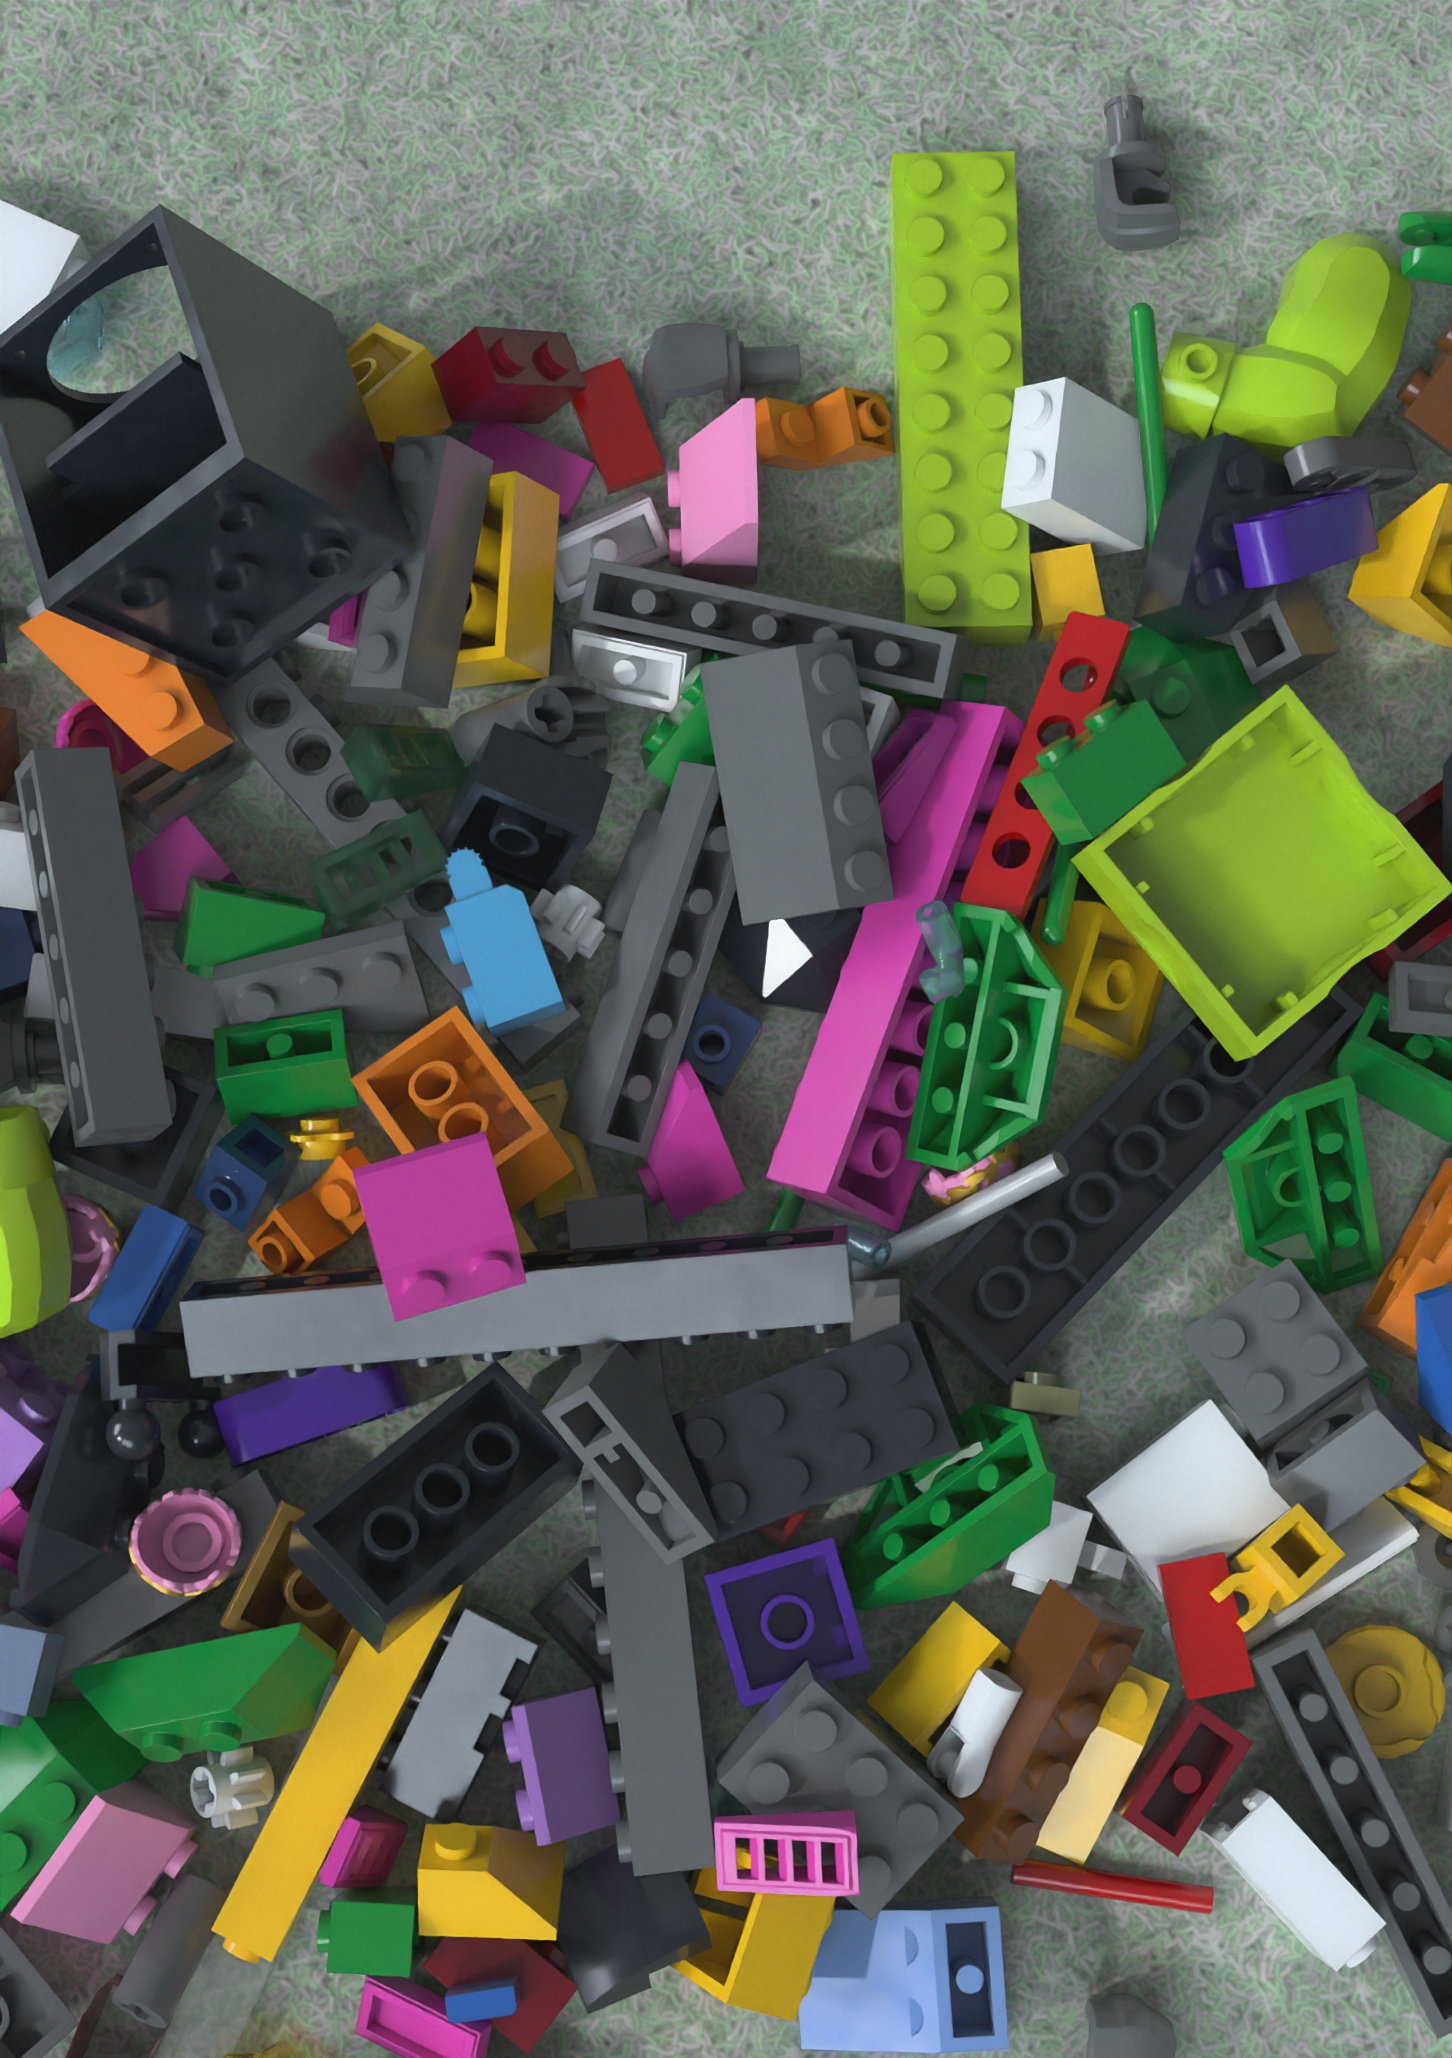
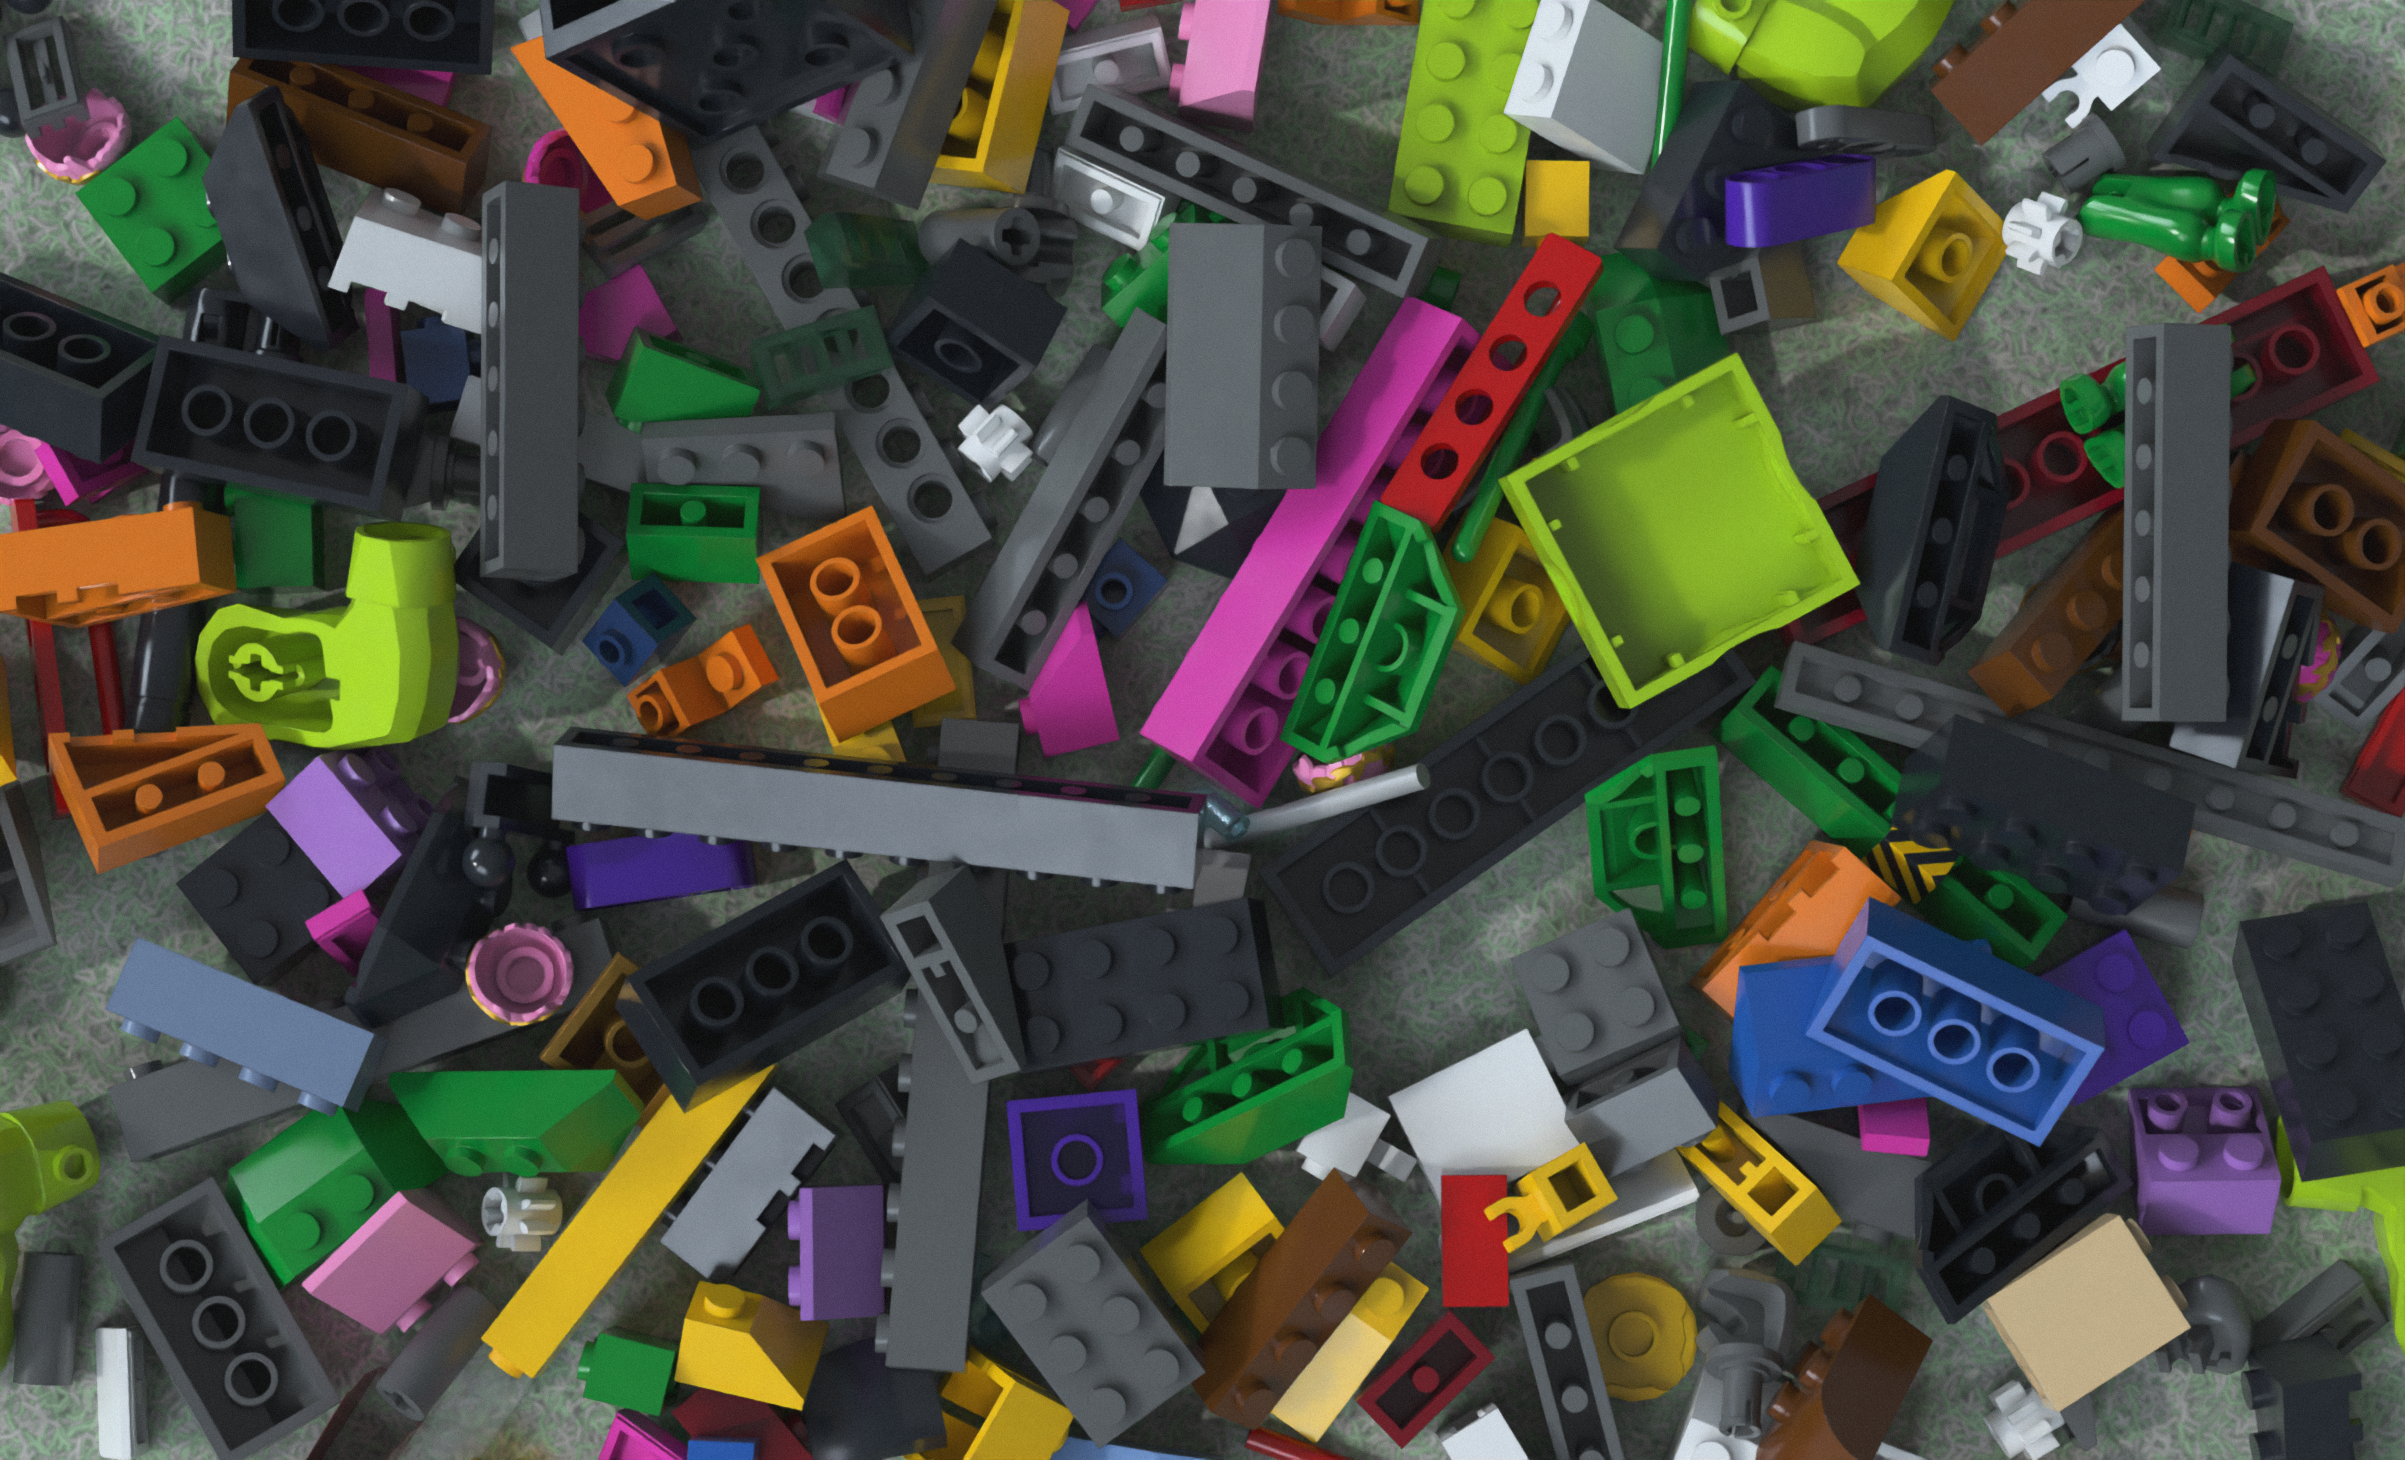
camera: 10 degrees right, 5 degrees up
blue slope [88,1204,206,1332] -> none
yellow plate [285,1116,354,1160] -> none
dark pink slope [319,1804,409,1888] -> none
dark pink slope [352,1131,527,1322] -> none
dark azure hinge [440,847,567,1038] -> none
slope [714,1810,859,1896] -> none
magenta slope [871,707,958,846] -> none
clear light blue arm [915,901,966,1003] -> none
white bar [927,1667,1024,1798] -> none
olive plate [997,1372,1082,1426] -> none
green brick [1020,699,1187,845] -> none

